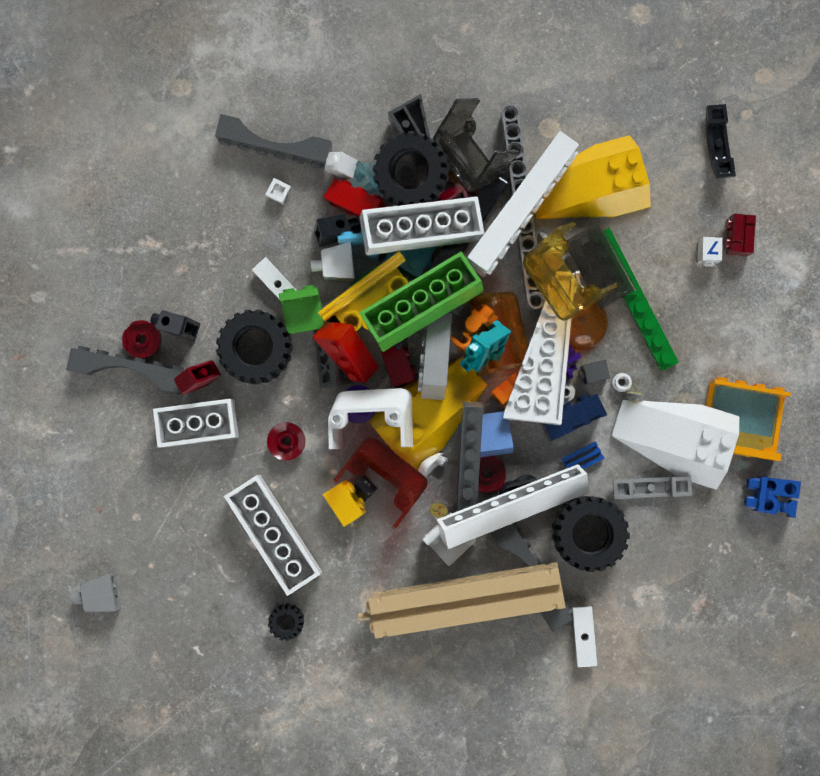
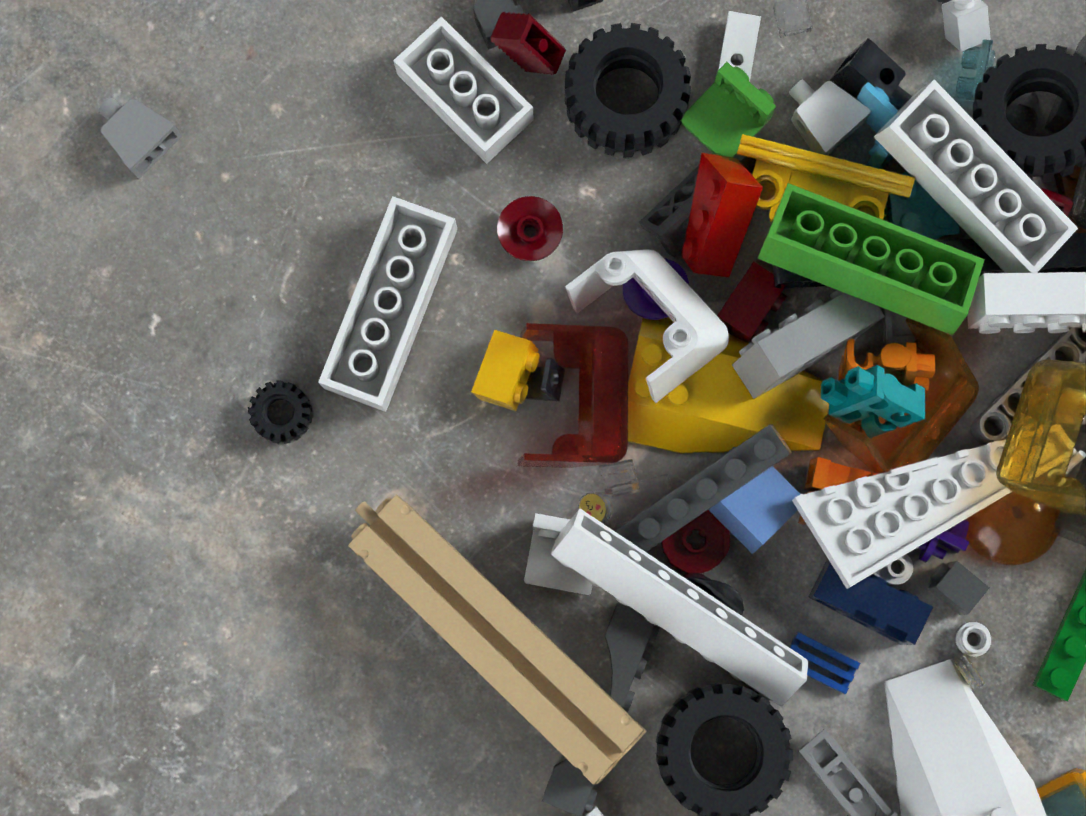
camera: 60 degrees right, 5 degrees down
red wedge [323,178,387,219] -> none
white arm [415,453,448,482] -> none

